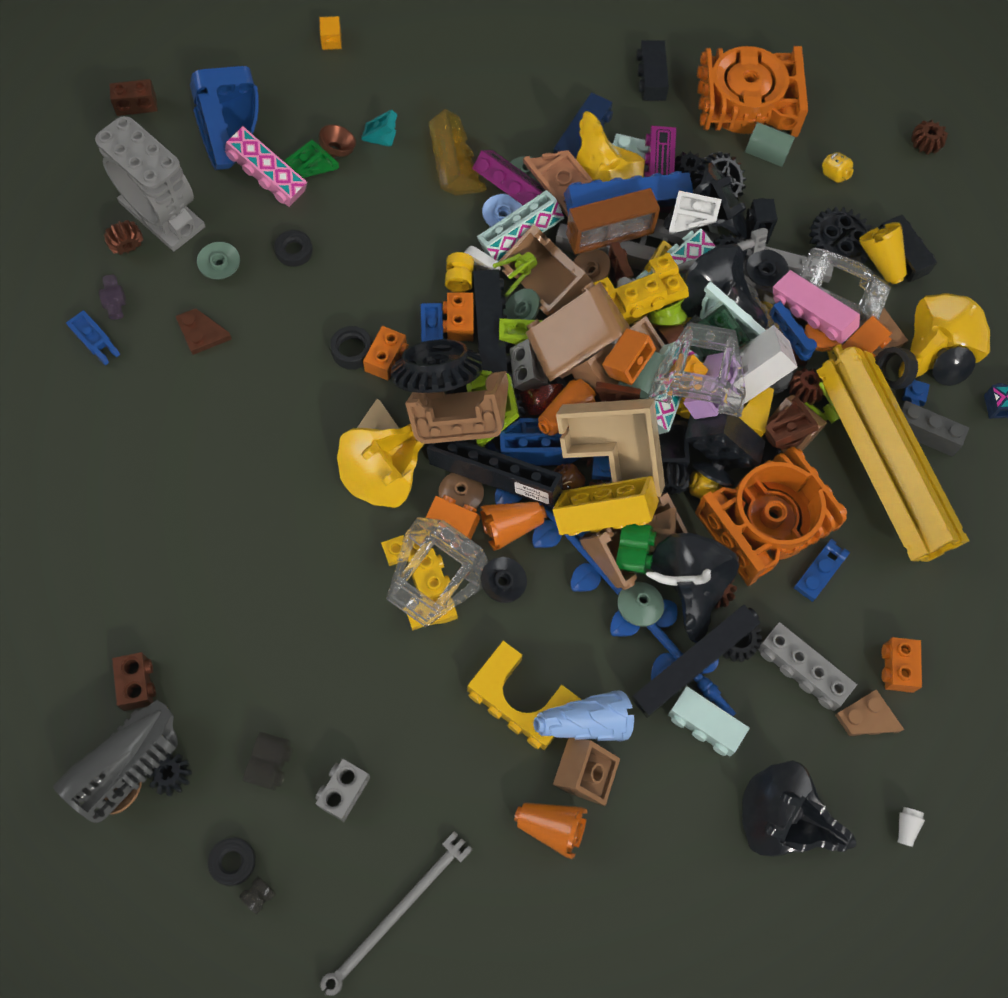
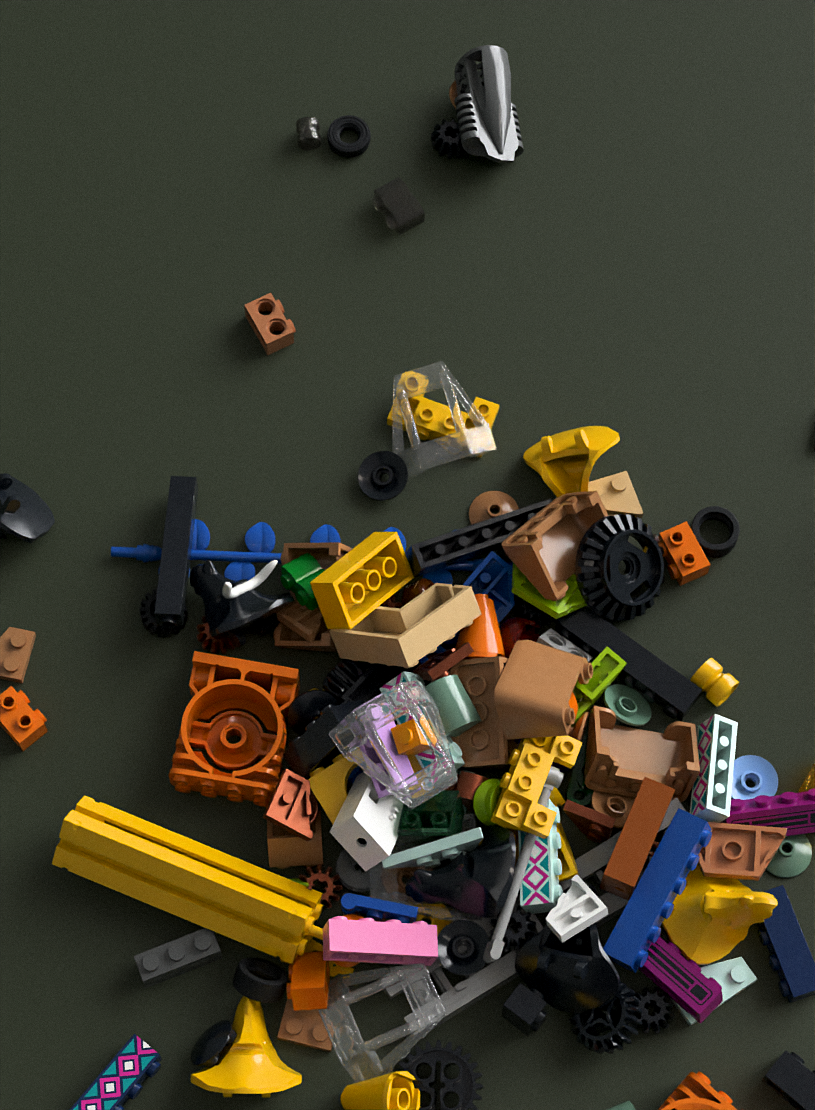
camera: 135 degrees right, 0 degrees up
copper brick [112,652,156,711] -> none
light grey brick [315,759,370,822] -> none
light grey hinge [321,831,473,995] -> none
blue plate [421,303,443,342] -> none
orange brick [424,495,481,542] -> none
orange brick [443,293,473,341] -> none
white beam [464,246,501,271] -> none
yellow arch [467,641,581,751] -> none
orange cone [480,502,547,551] -> none
lime plant [493,252,537,297] -> none
orange cone [514,803,587,859] -> none
light blue cone [533,690,634,741] -> none
medium nougat slope [553,738,620,806] -> none
orange brick [602,328,656,385] -> none
sand green dish [617,582,664,627] -> none
light aqua brick [668,686,750,757] -> none
light grey brick [758,622,857,711] -> none
blue plate [794,538,850,602] -> none
blue plate [902,380,930,406] -> none
none -> nougat brick [244,293,296,355]

